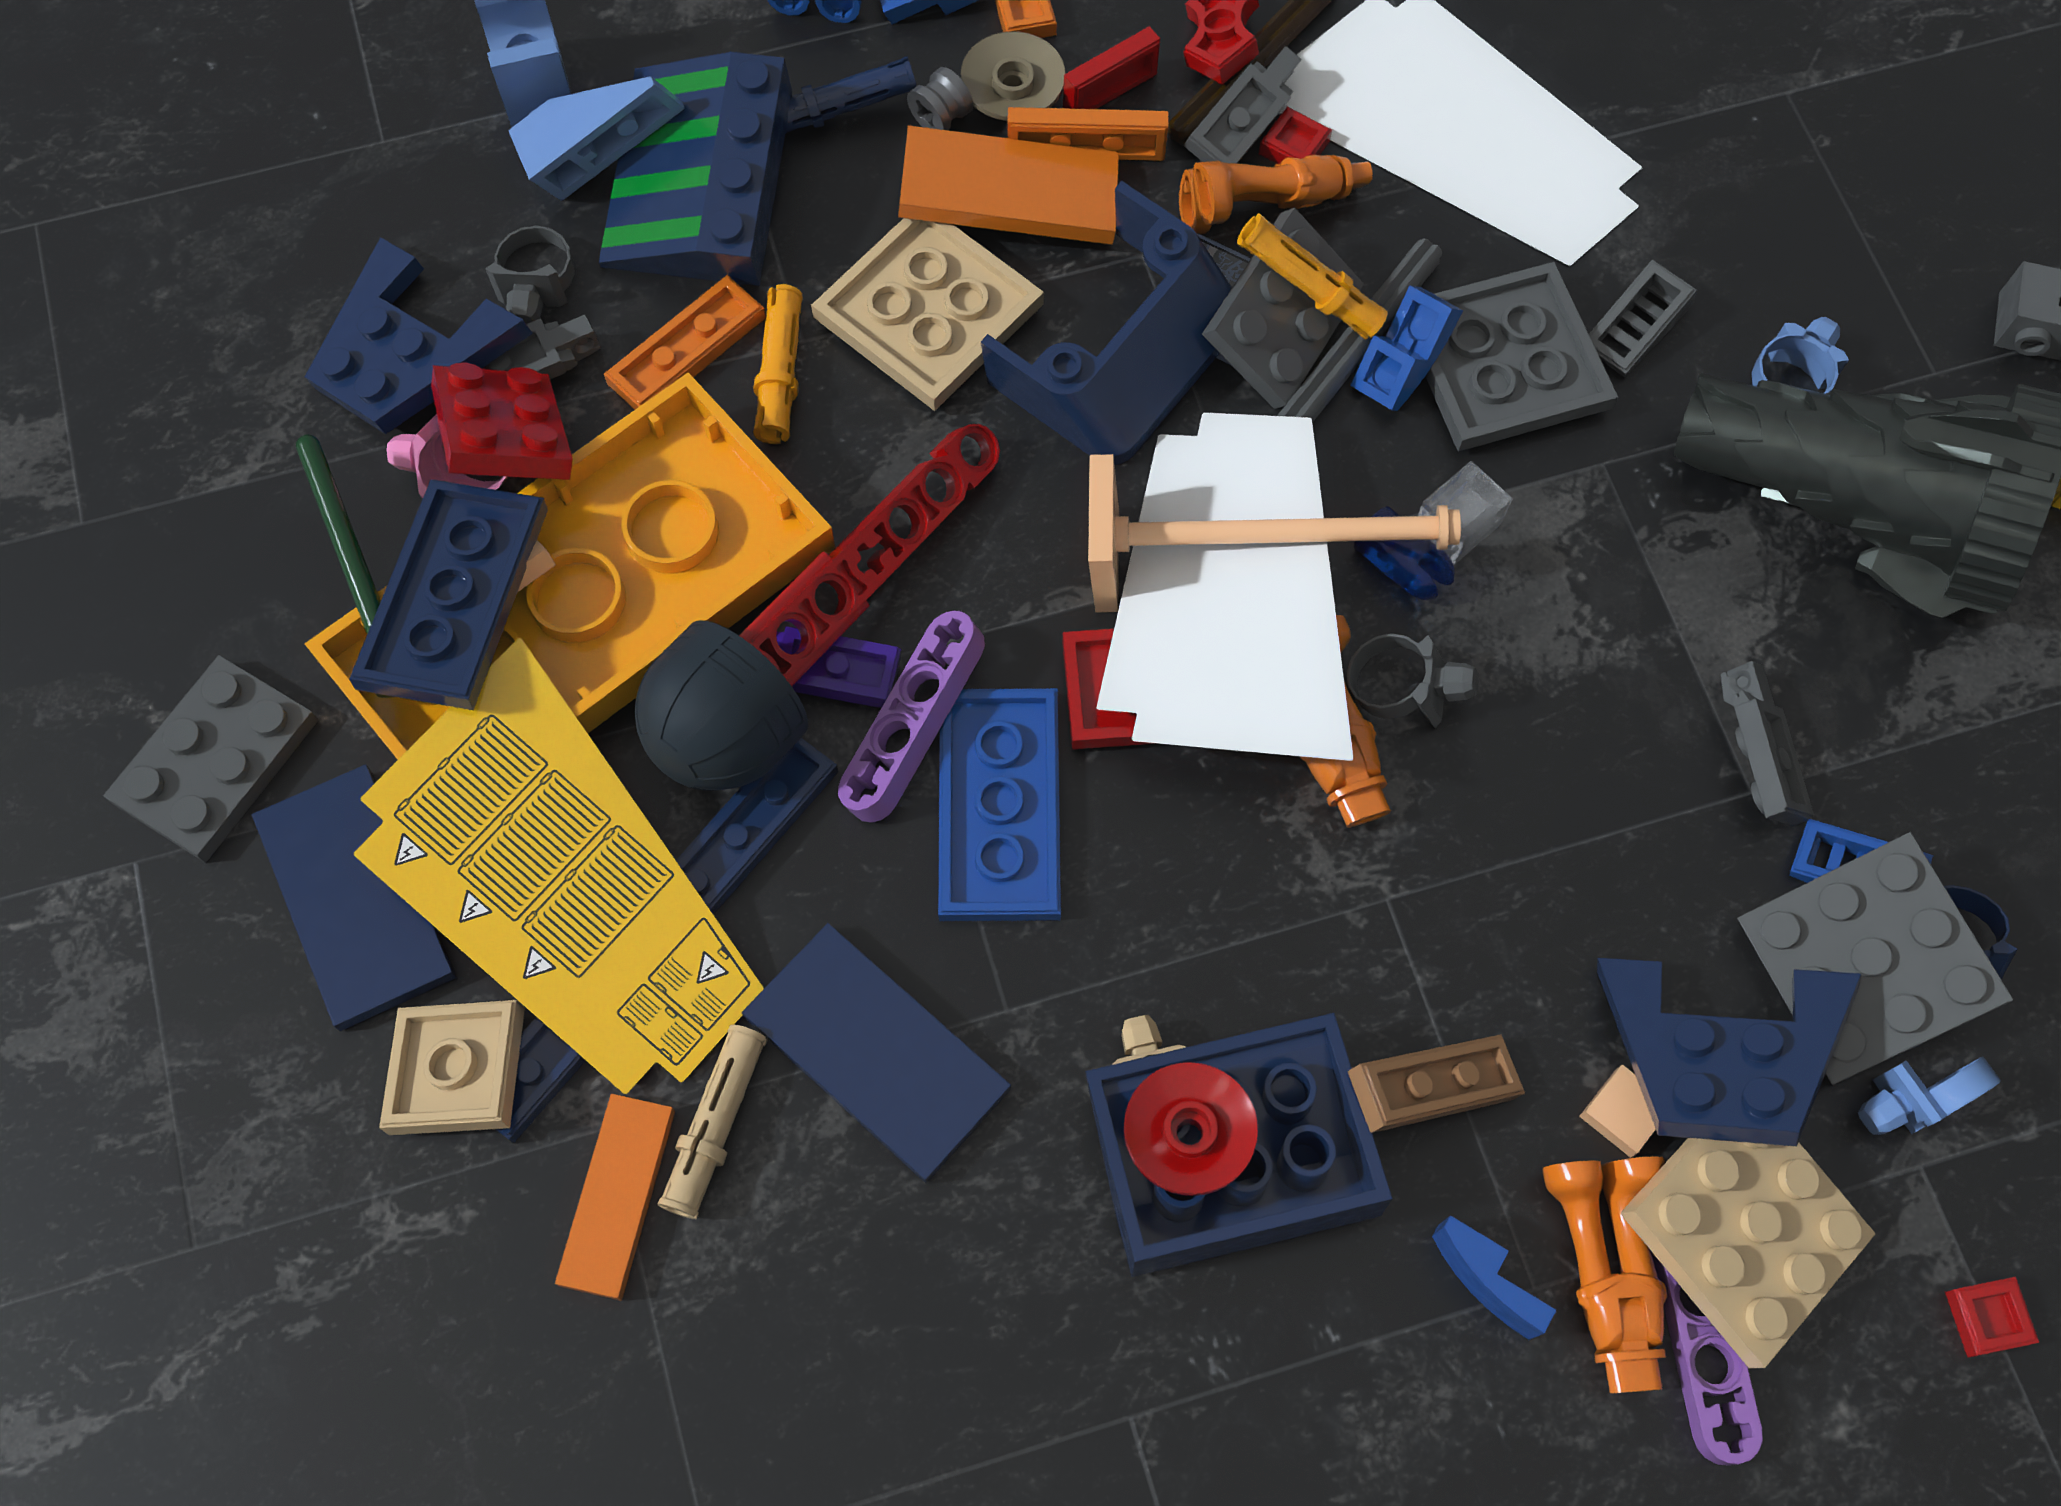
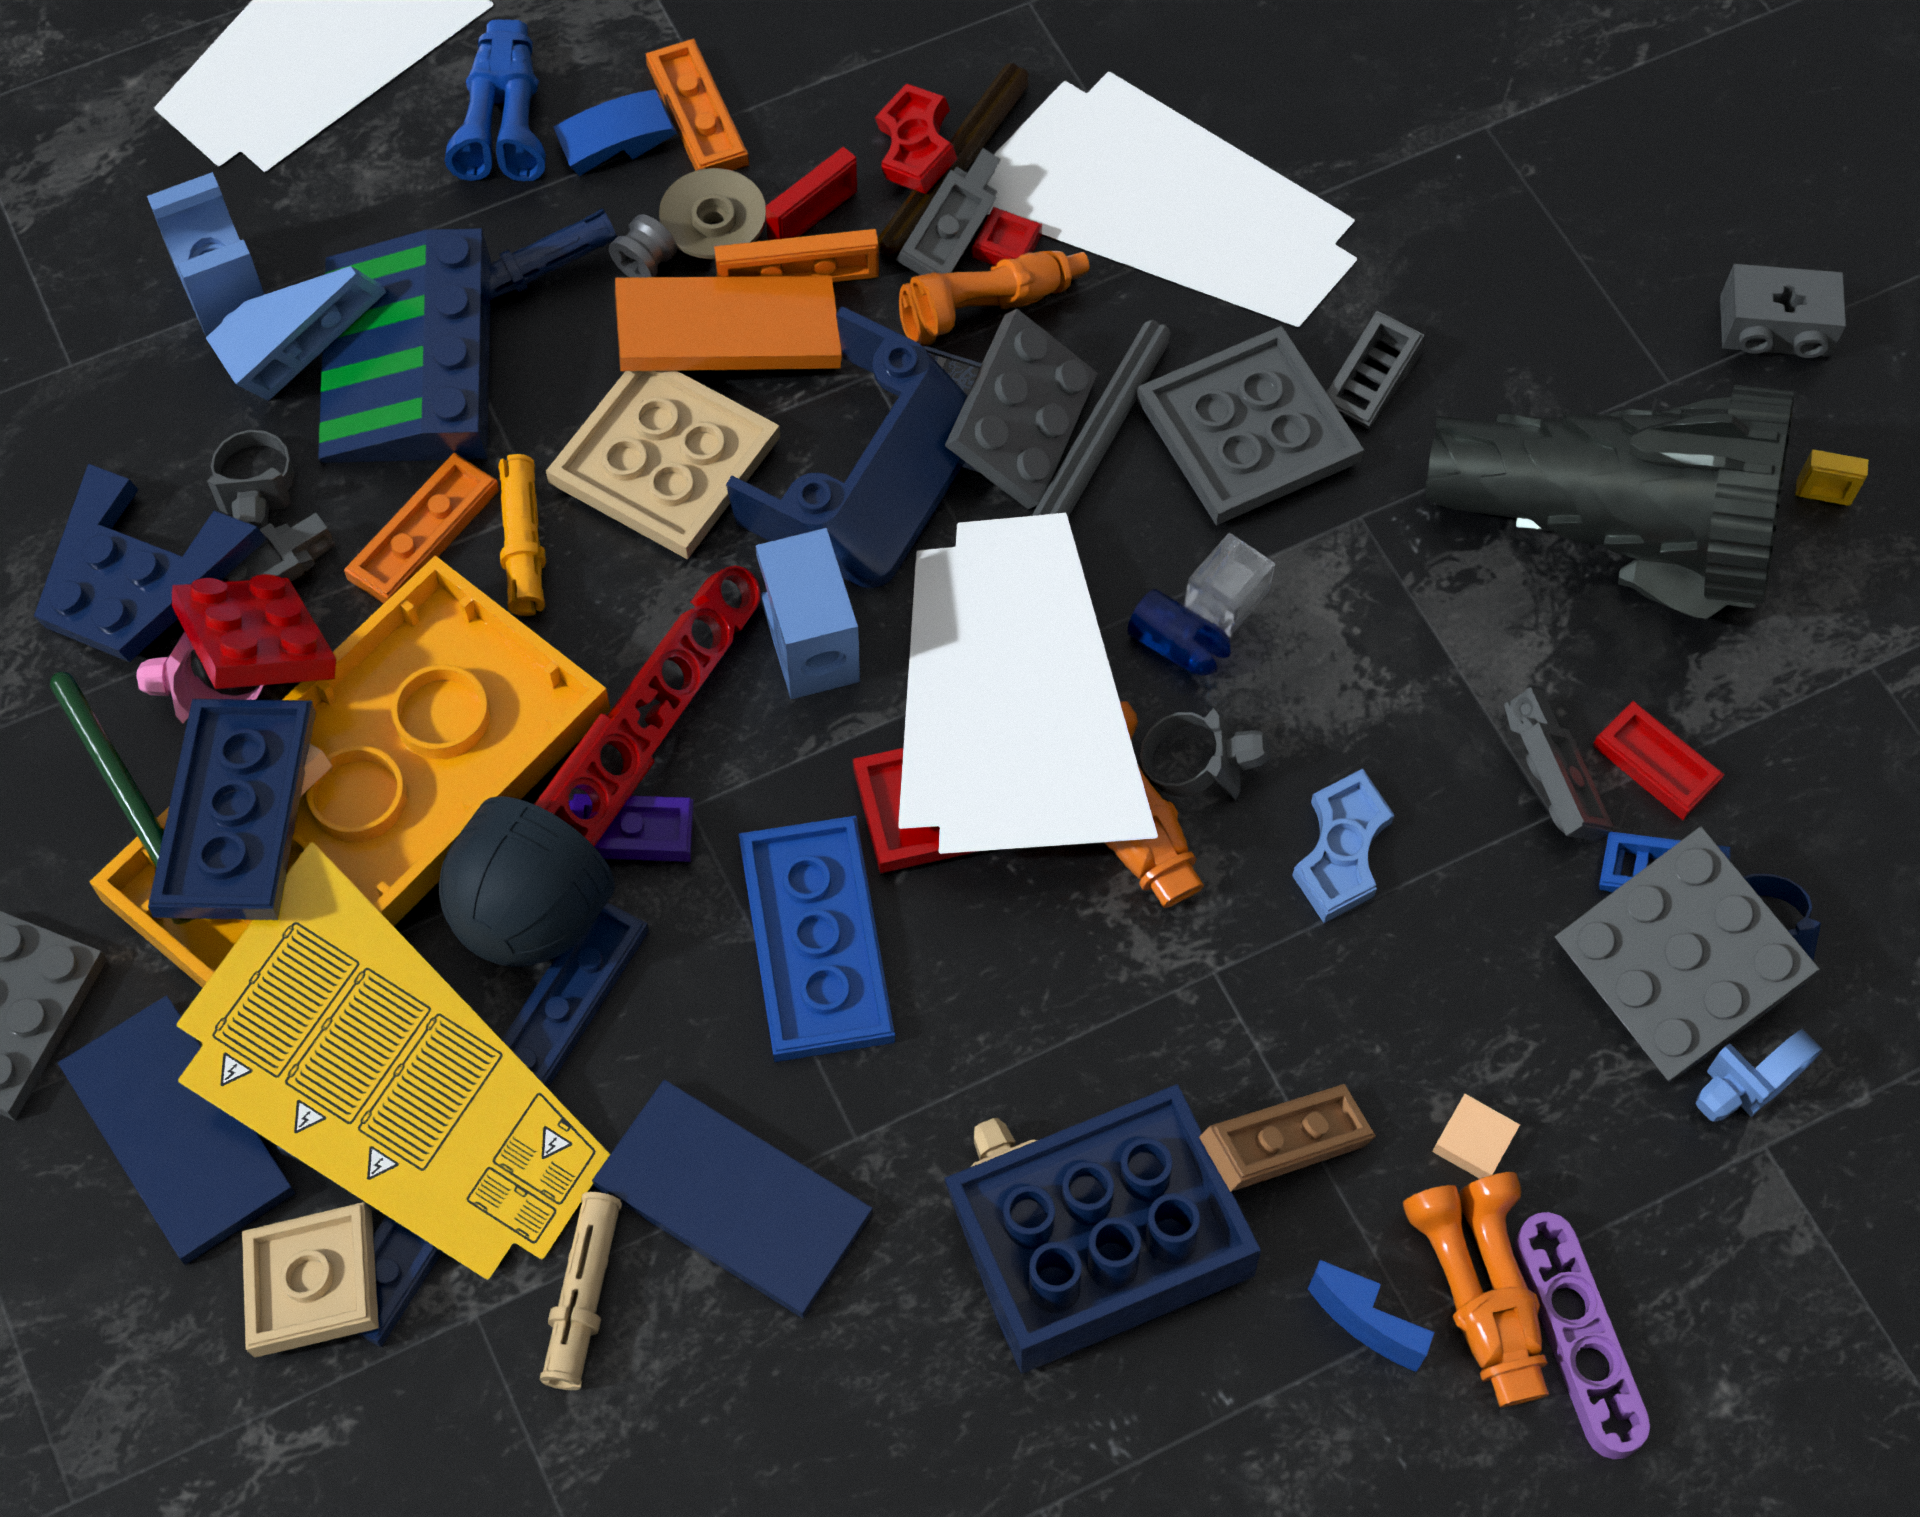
camera: 10 degrees left, 5 degrees down
orange tile [555,1094,675,1301] -> none
medium lavender beam [838,611,985,823] -> none
light nougat tile [1088,454,1461,613] -> none
red dish [1124,1062,1258,1196] -> none
light orange pin [1237,214,1388,340] -> none
blue slope [1350,285,1463,411] -> none
dark blue wing [1597,958,1861,1147] -> none
tan plate [1620,1138,1876,1368] -> none
medium blue piece [1752,317,1849,394] -> none
red tile [1945,1277,2040,1358] -> none
none -> medium blue piece [756,528,860,699]
none -> medium blue tile [1292,769,1395,923]
none -> red tile [1593,701,1725,820]

